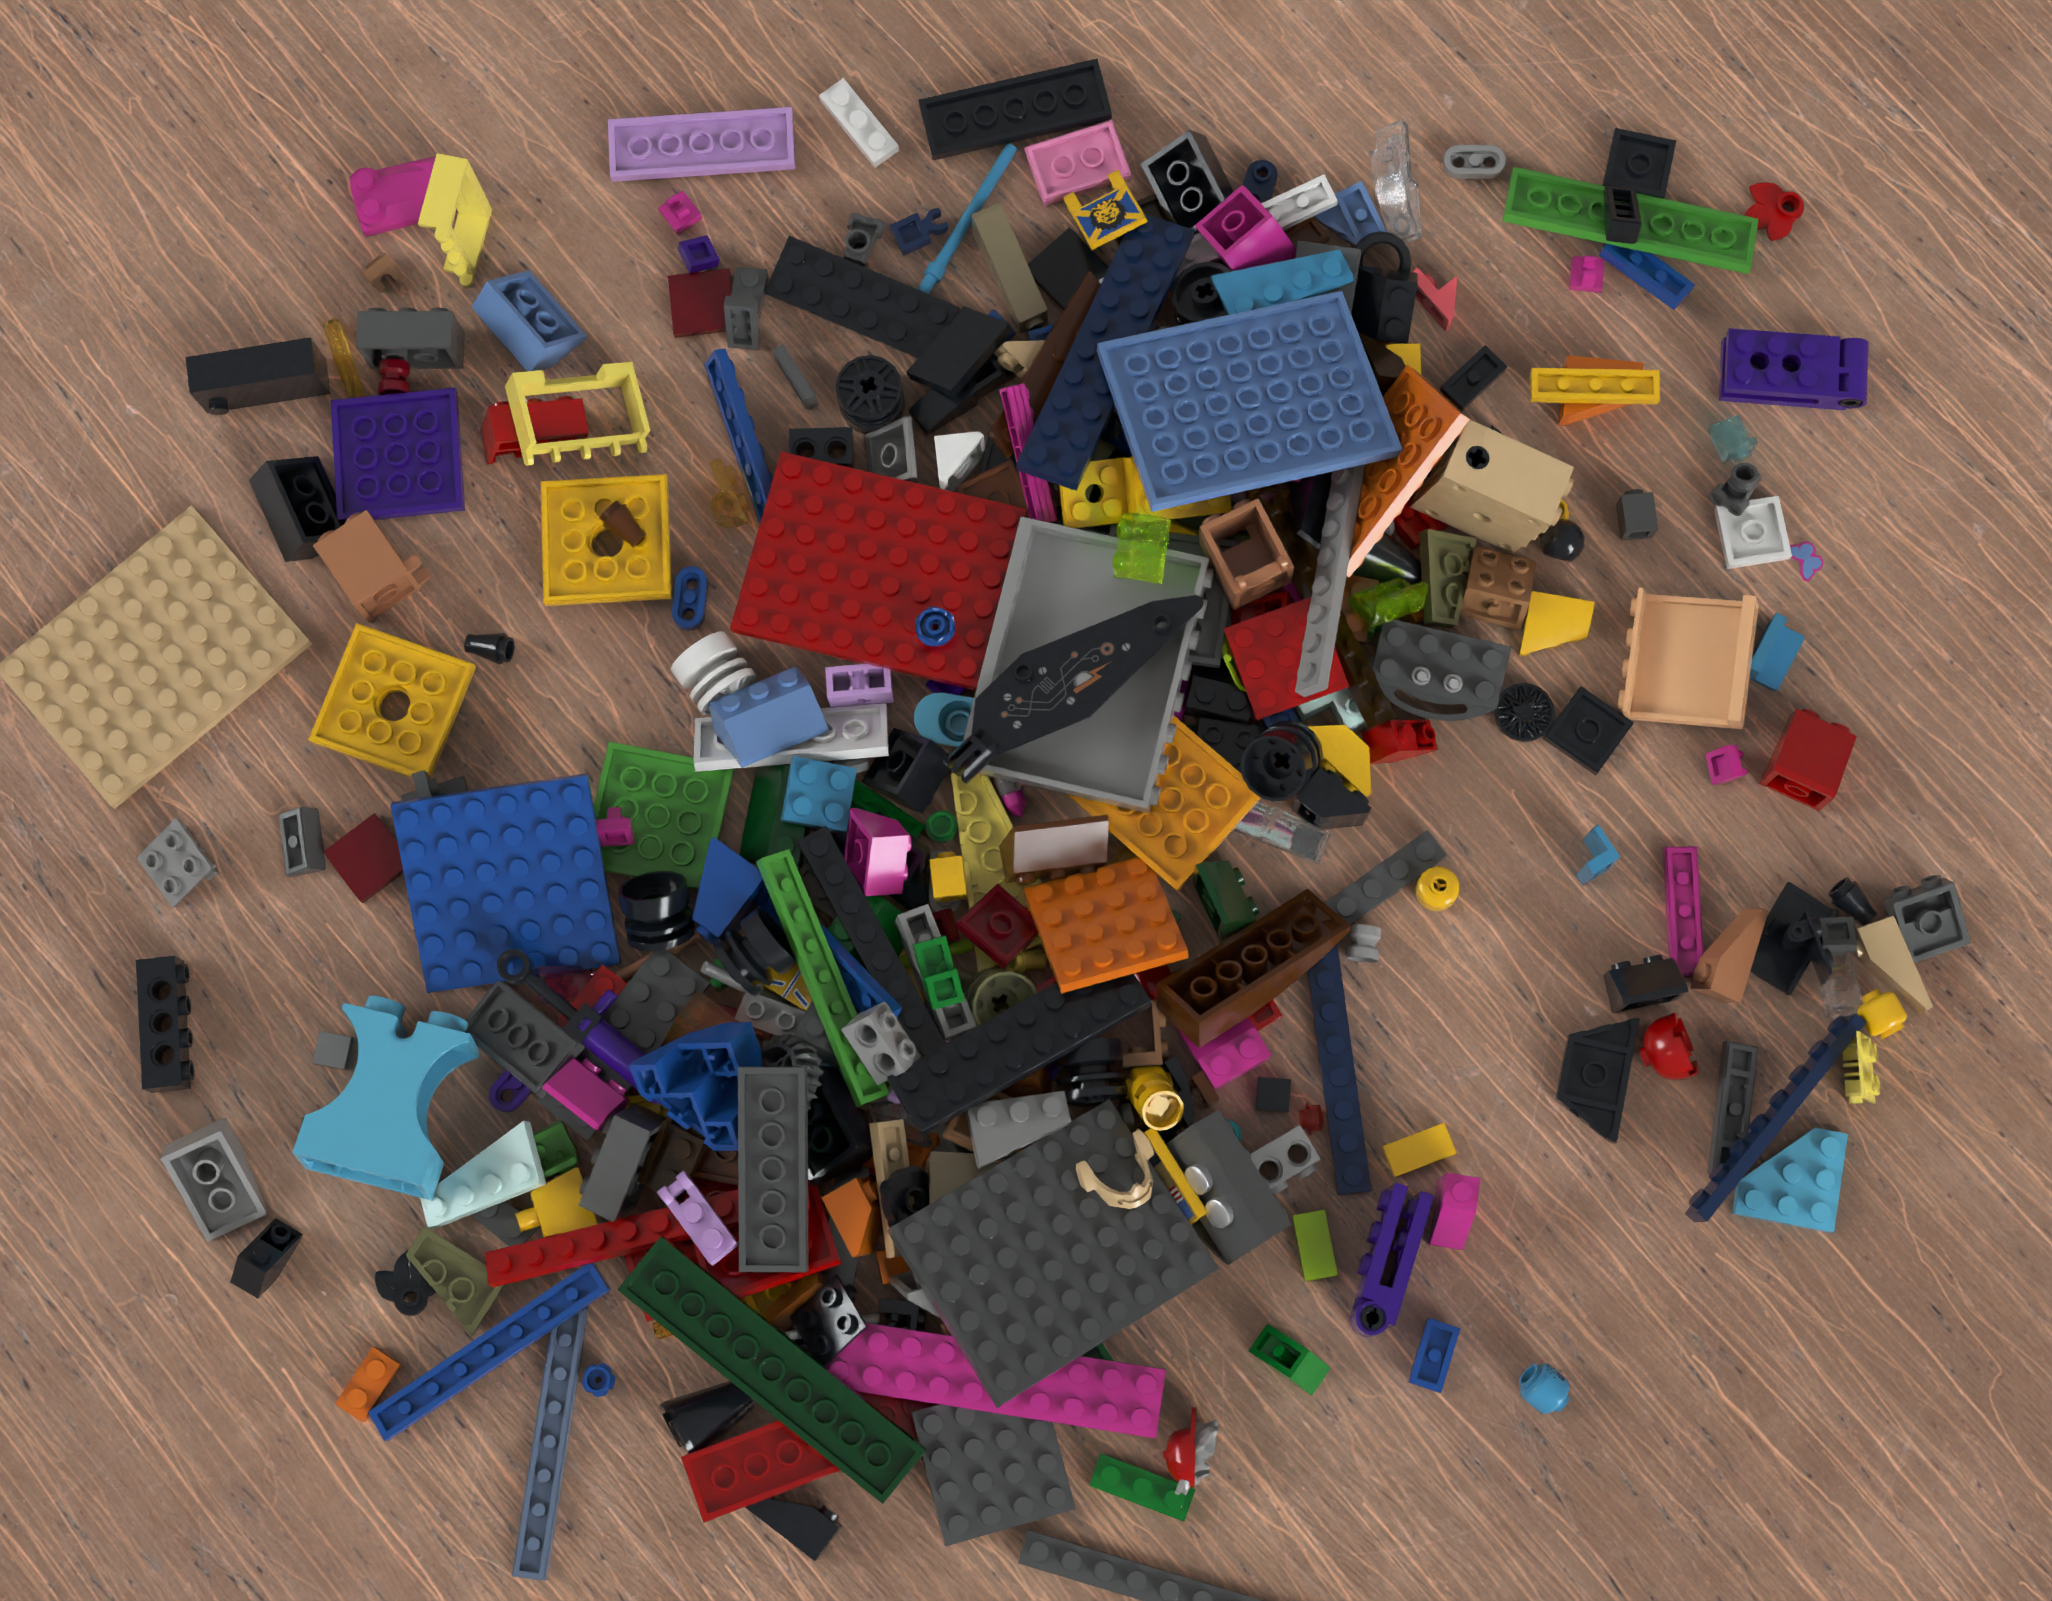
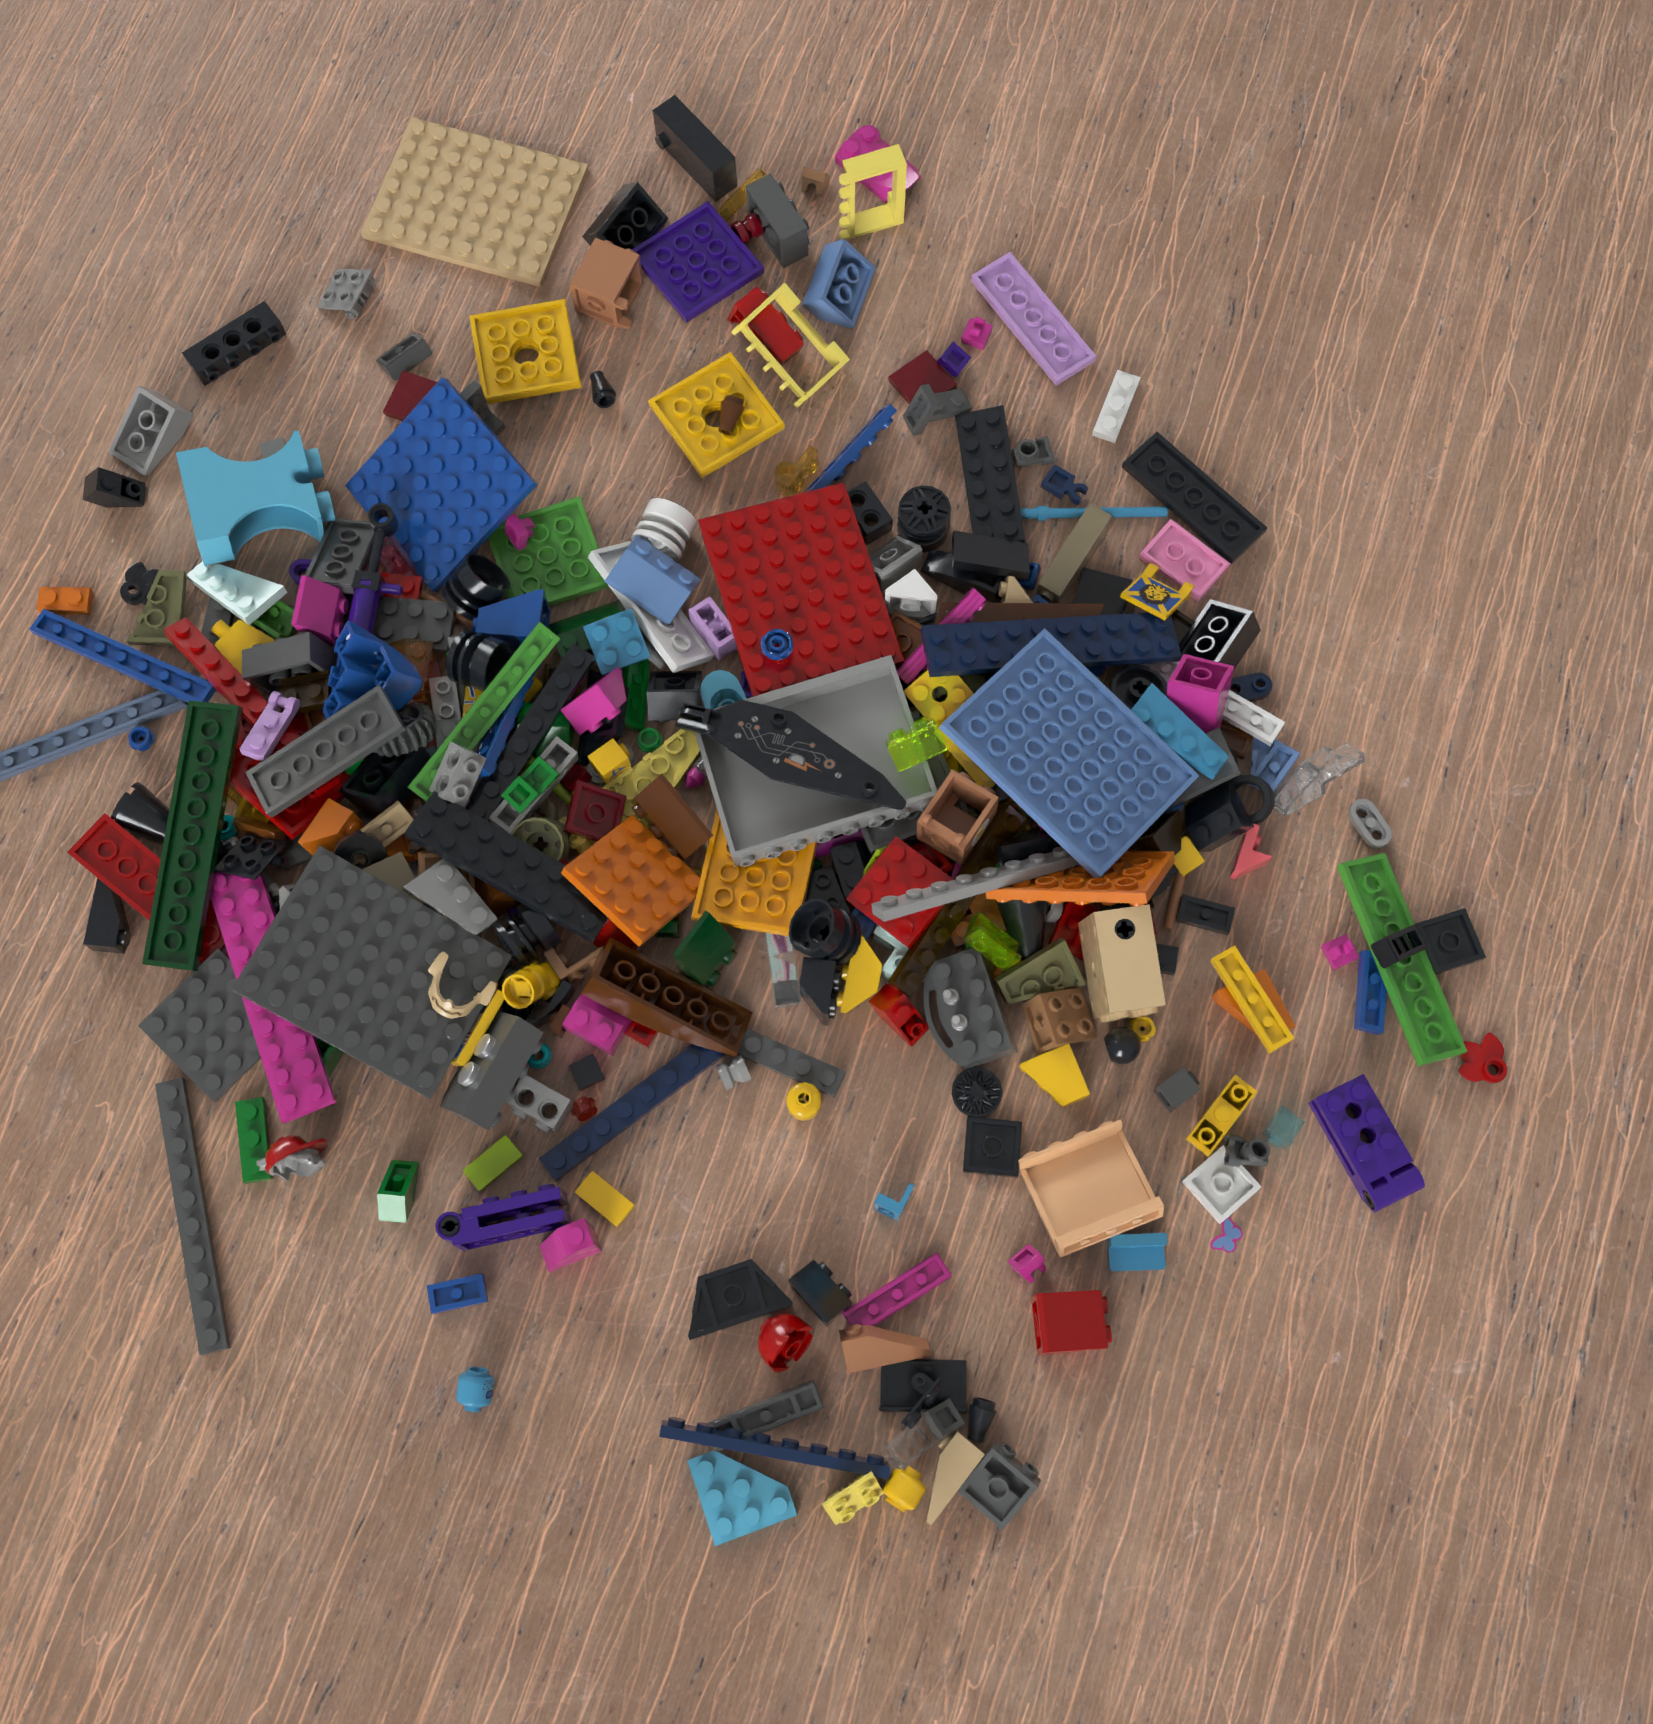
camera: 55 degrees right, 5 degrees down
blue plate [672,566,708,631] -> none
dark grey tile [773,344,818,410] -> none
none -> yellow slope [1186,1074,1258,1156]

